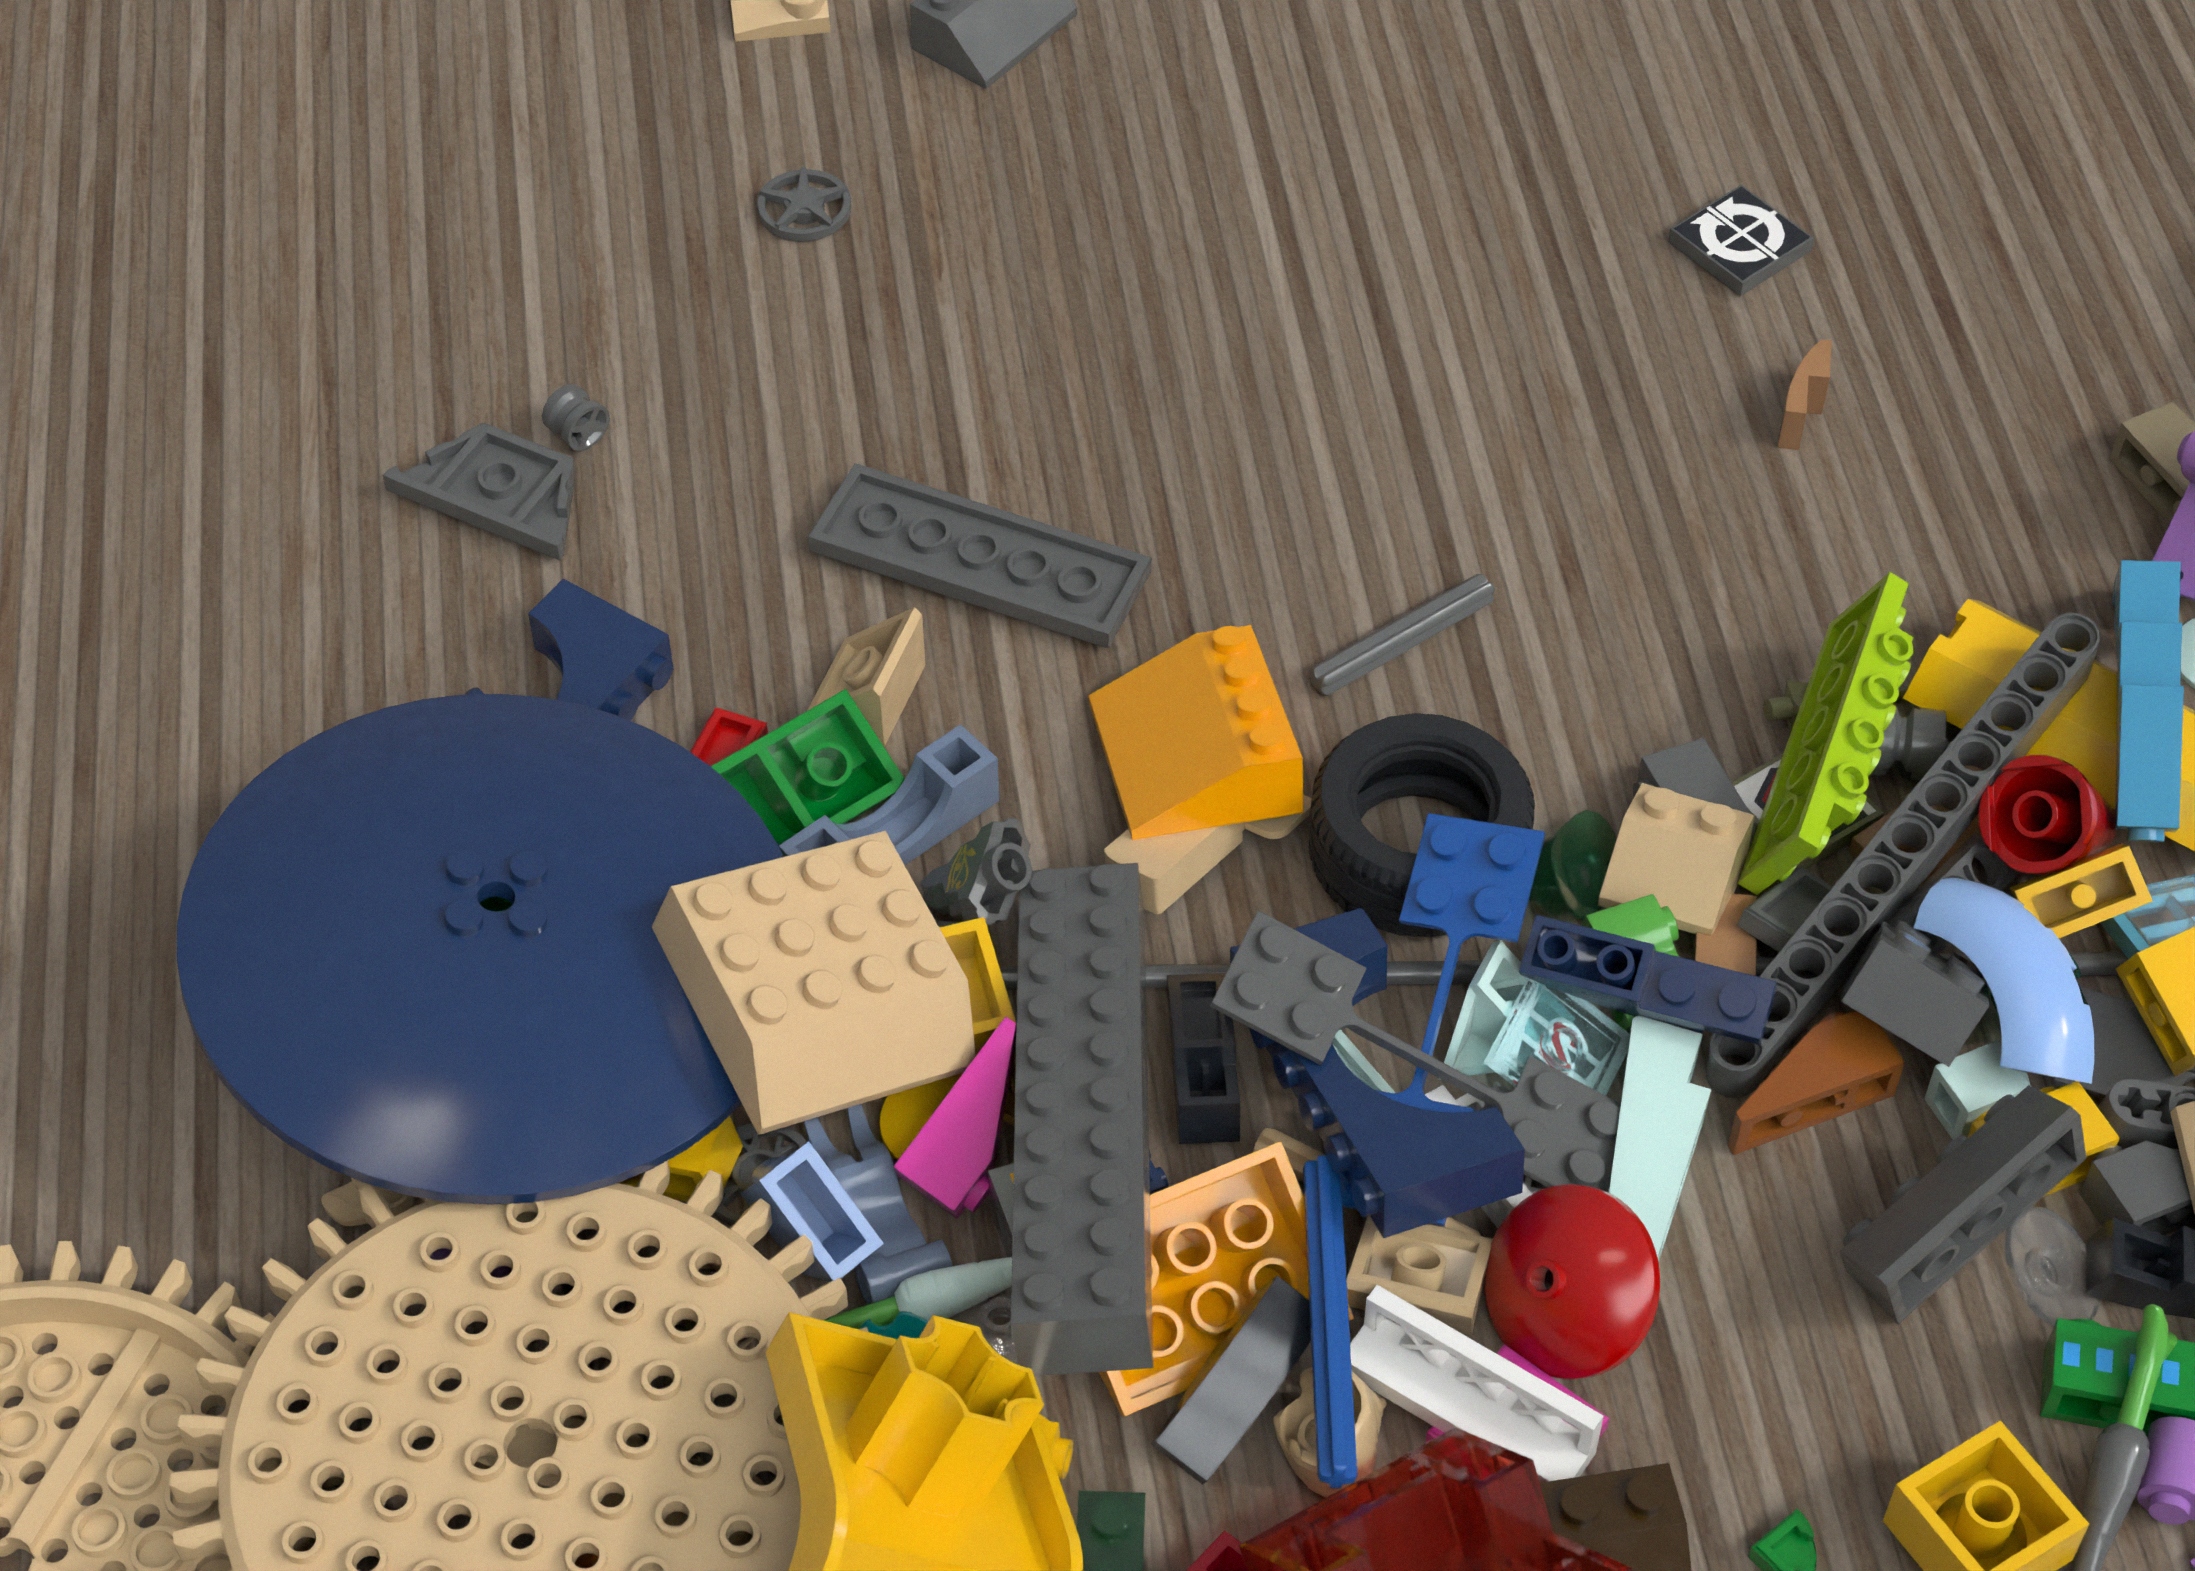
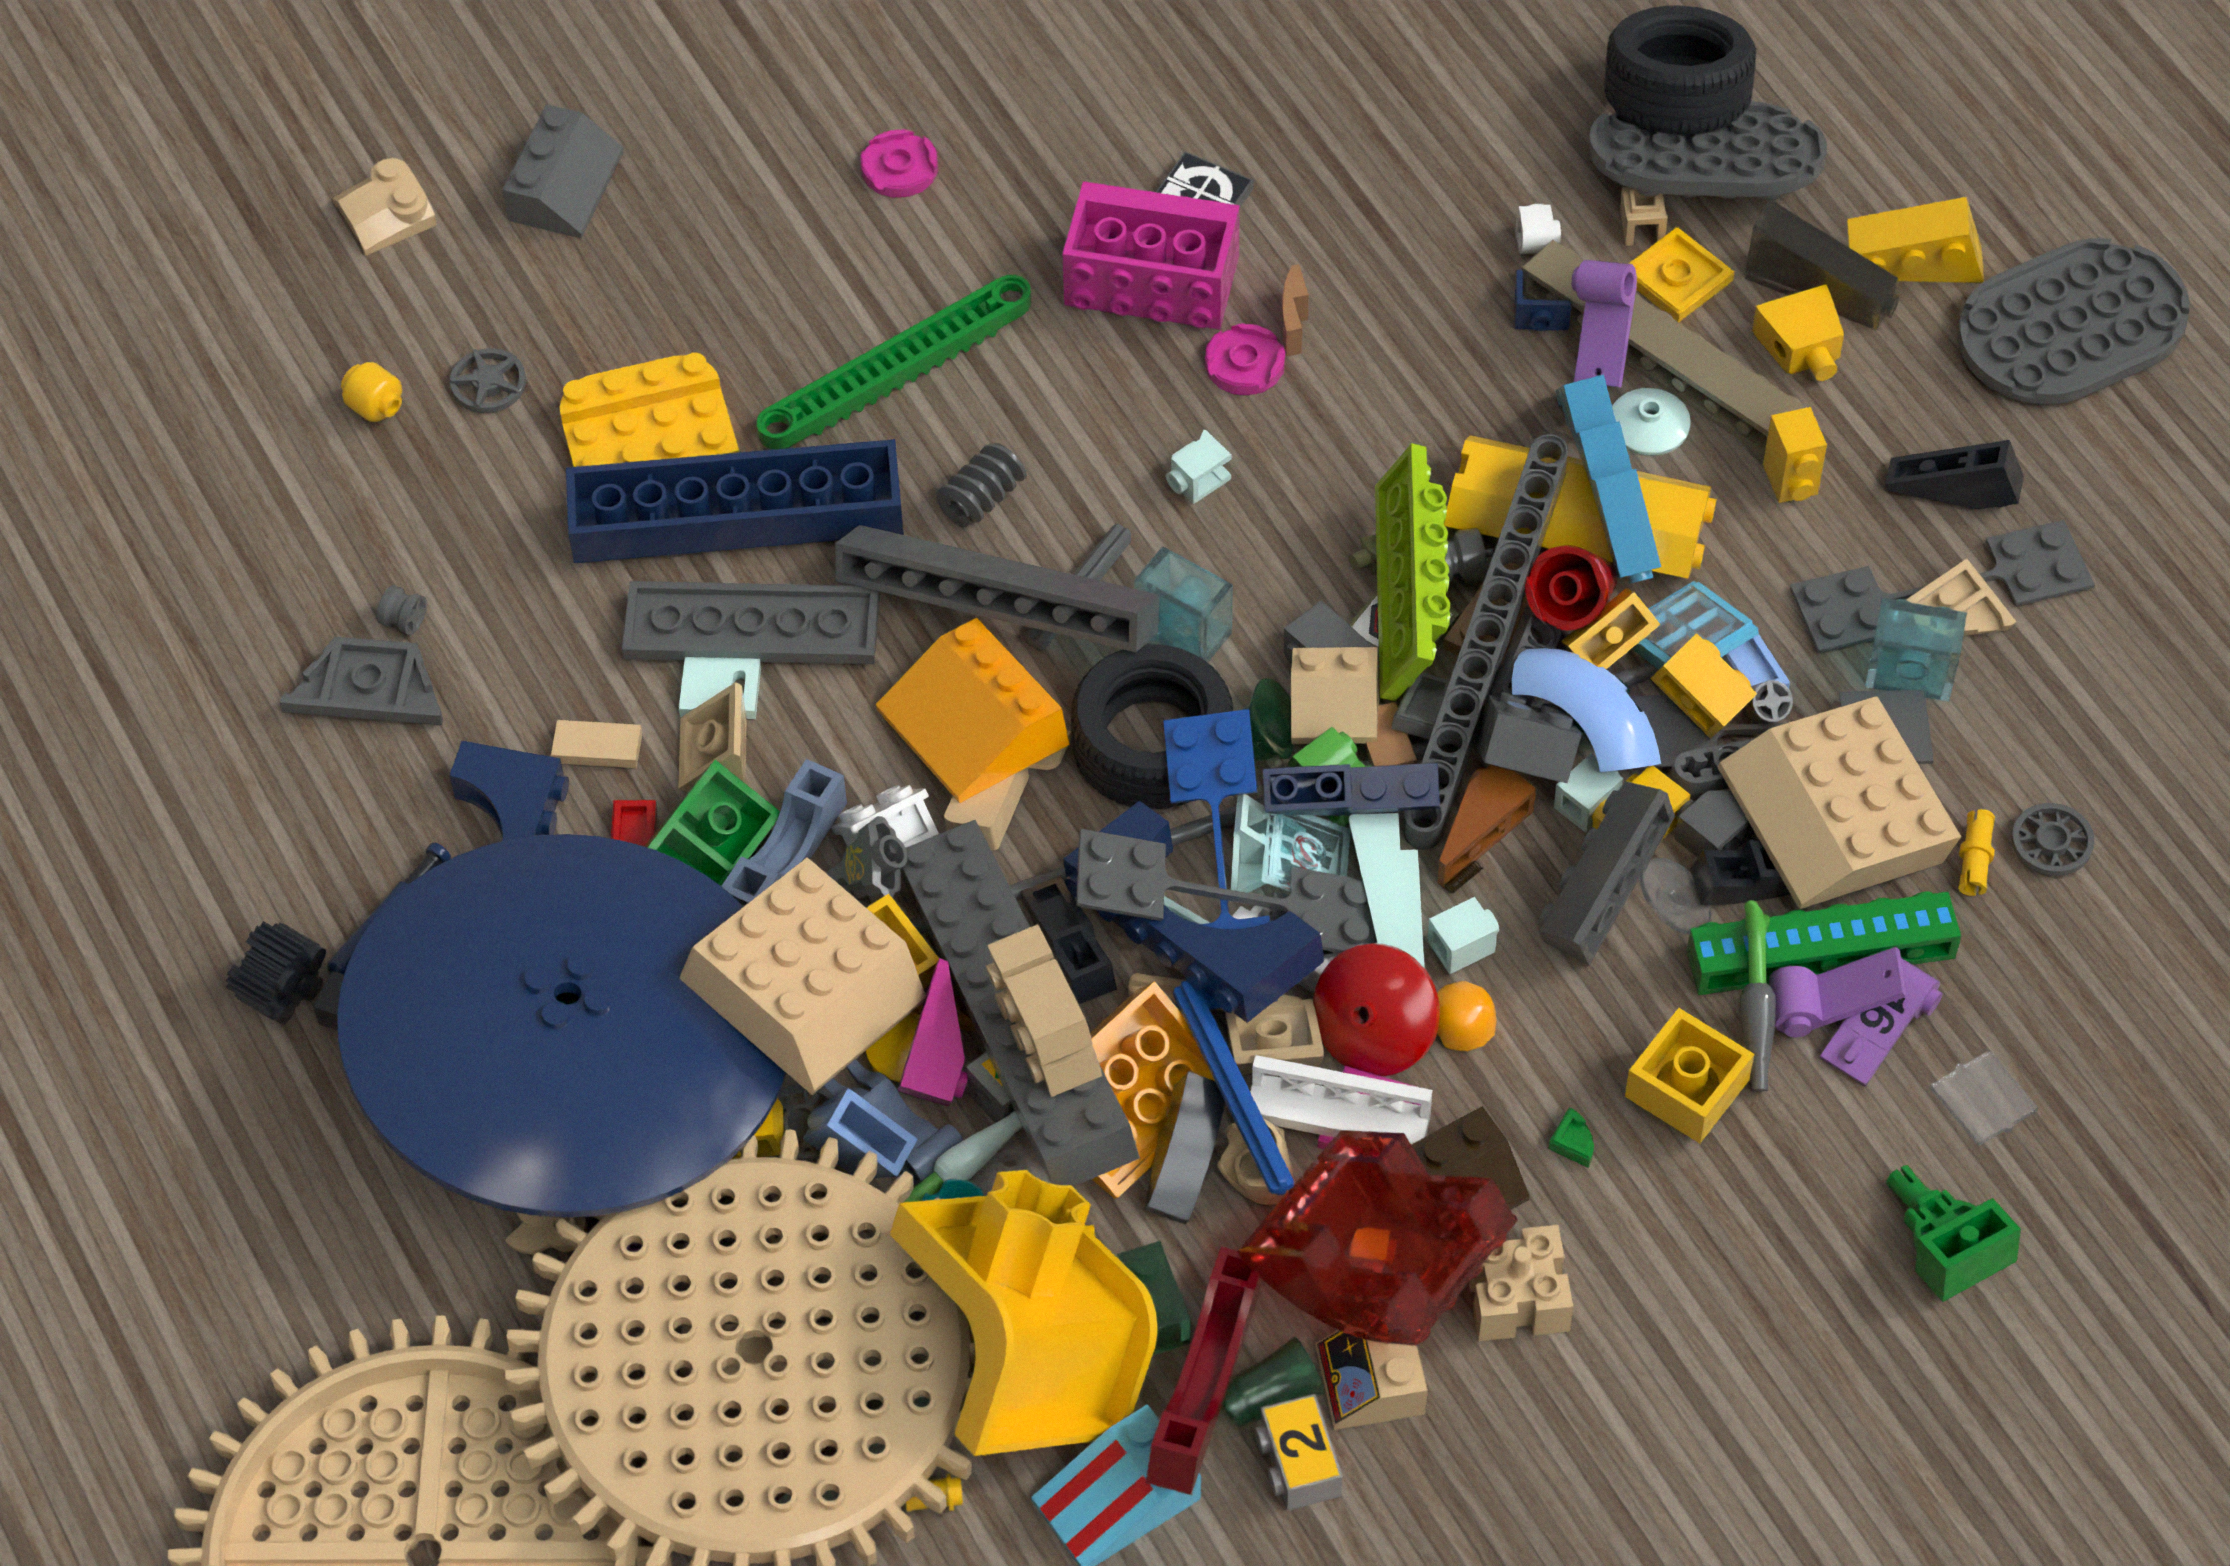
camera: 20 degrees left, 5 degrees up
none -> black brick [226,921,327,1024]
none -> yellow head [341,362,402,422]
none -> tan tile [551,720,642,768]
none -> yellow plate [560,353,740,467]
none -> dark blue brick [566,439,904,563]
none -> light aqua piece [679,657,761,719]
none -> green gear [757,275,1031,450]
none -> white bracket [831,785,939,848]
none -> dark grey brick [835,525,1160,652]
none -> dark pink tile [860,129,938,198]
none -> dark grey piece [937,443,1027,527]
none -> tan piece [986,924,1102,1097]
none -> dark pink brick [1062,181,1240,330]
none -> clear light blue brick [1134,546,1233,663]
none -> light aqua window [1166,430,1231,504]
none -> dark pink tile [1205,324,1285,395]
none -> light aqua brick [1427,897,1499,974]
none -> light orange hair [1437,981,1497,1051]
none -> dark brown leg [1445,860,1483,893]
none -> dark blue bracket [1514,270,1571,331]
none -> white plate [1515,204,1561,254]

